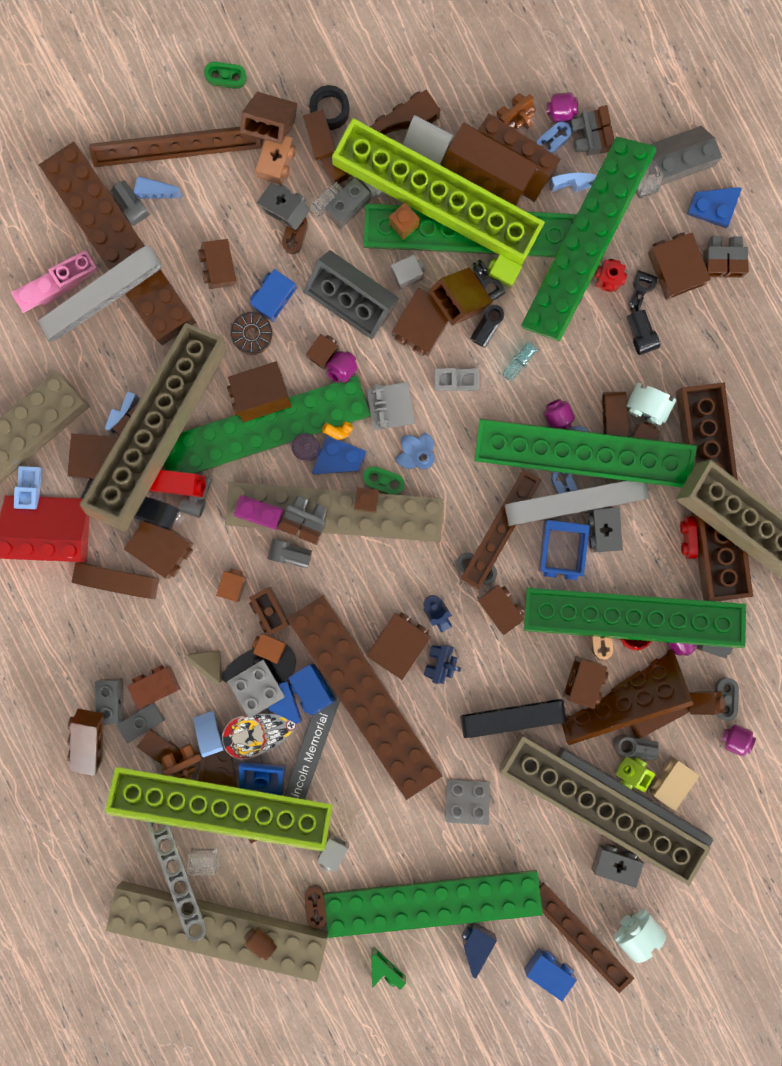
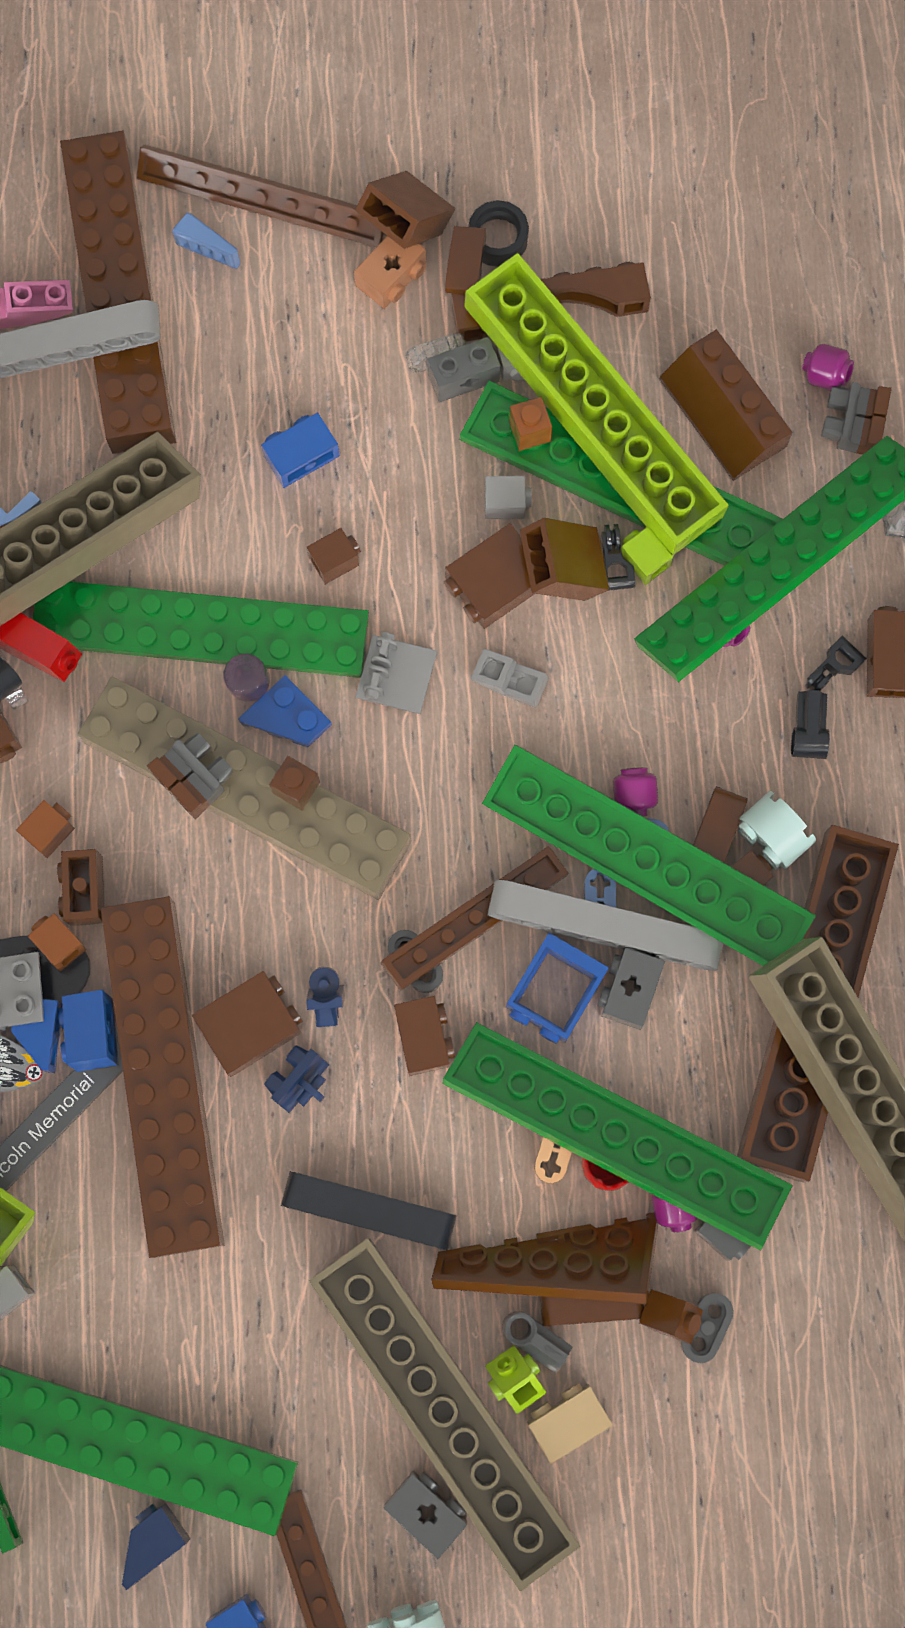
camera: 20 degrees right, 10 degrees down
dark grey piece [111,181,150,226] -> none
dark grey piece [179,472,212,518] -> none
reddish brown brick [198,239,237,289] -> none
green plate [204,62,247,89] -> none
reddish brown brick [227,361,292,422] -> none
tile [230,312,273,355] -> none
magenta brick [234,495,284,530] -> none
dark grey brick [257,182,310,231] -> none
dark grey piece [267,538,312,568] -> none
reddish brown beam [282,217,308,254] -> none
dark grey slope [303,250,399,339] -> none
light orange arm [322,422,353,440] -> none
magenta head [326,351,358,383] -> none
green plate [363,466,404,495] -> none
medium blue plate [395,432,435,469] -> none
light grey slope [403,115,453,165] -> none
reddish brown slope [441,122,538,206] -> none
light grey hinge [445,780,490,825] -> none
black piece [470,305,504,348] -> none
dark orange hips [497,93,536,129] -> none
clear light blue axle [502,342,538,381] -> none
medium blue beam [537,122,571,153] -> none
light blue slope [549,173,596,193] -> none
dark grey tile [557,747,714,846] -> none
reddish brown brick [563,656,609,709] -> none
red brick [594,259,627,292] -> none
red plate [680,516,698,559] -> none
magenta head [722,724,756,756] -> none

